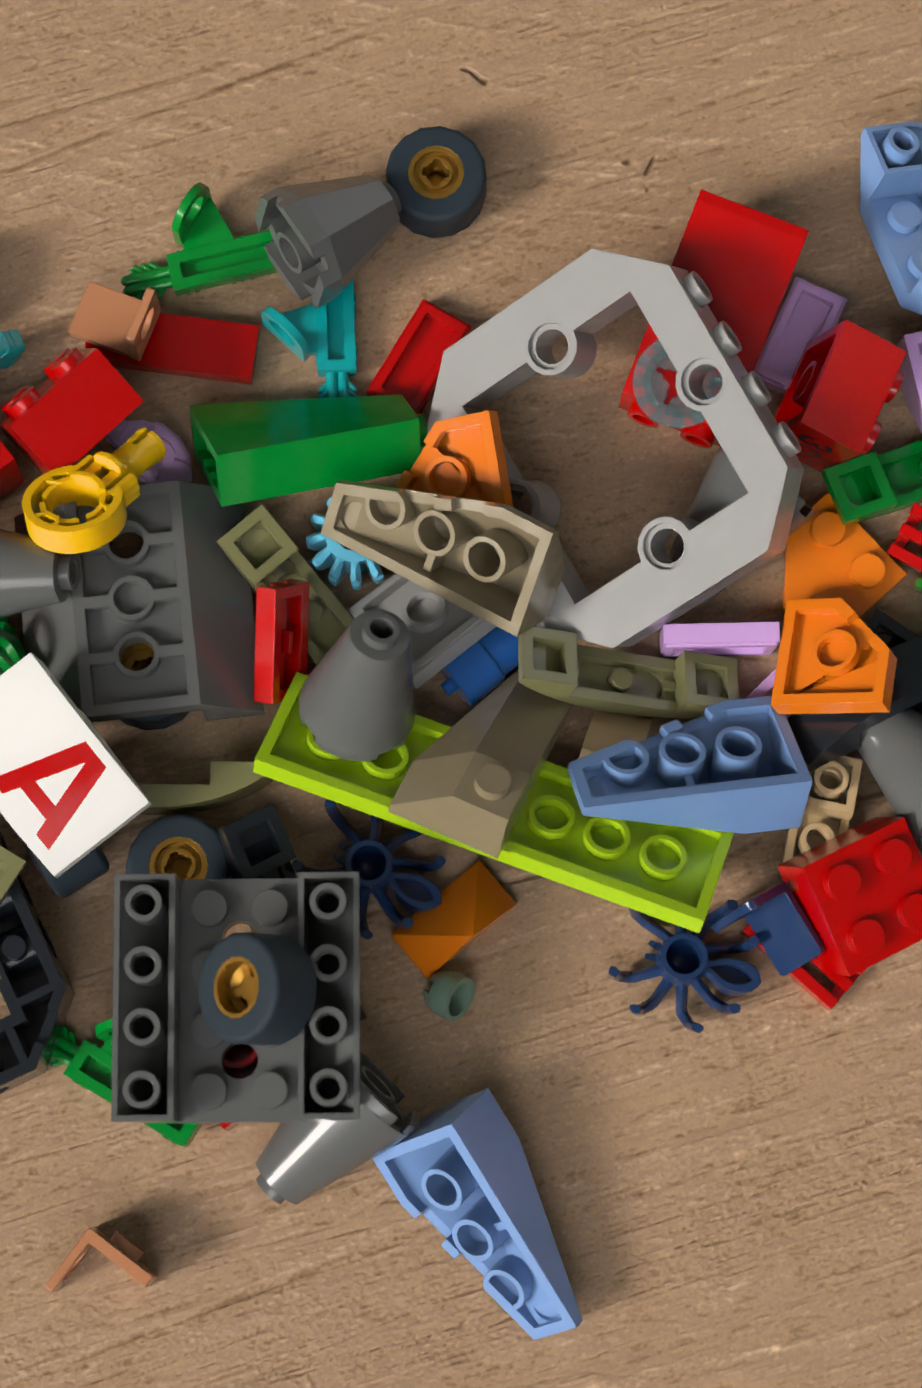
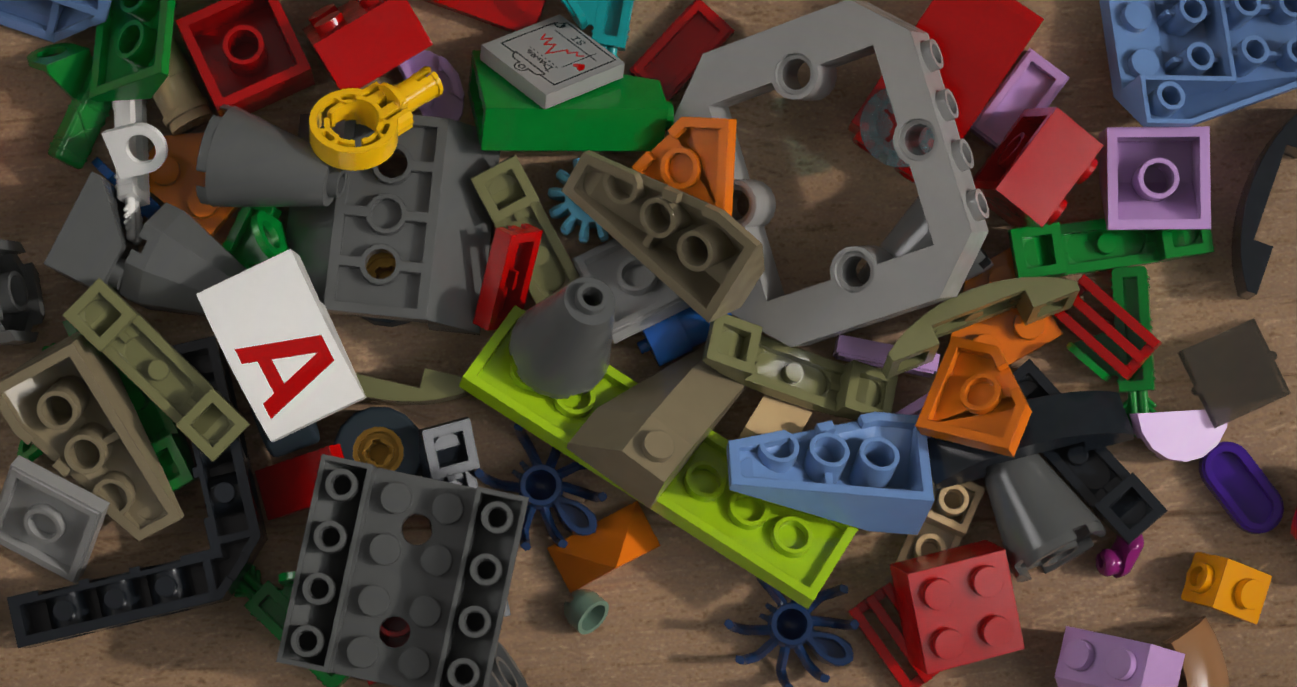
camera: 10 degrees right, 5 degrees up
black wheel [199,932,316,1046] -> none
dark blue bracket [711,882,825,976] -> none
none -> red tile [255,444,344,520]
none -> light grey tile [480,14,625,110]
none -> olive slope [882,277,1080,379]

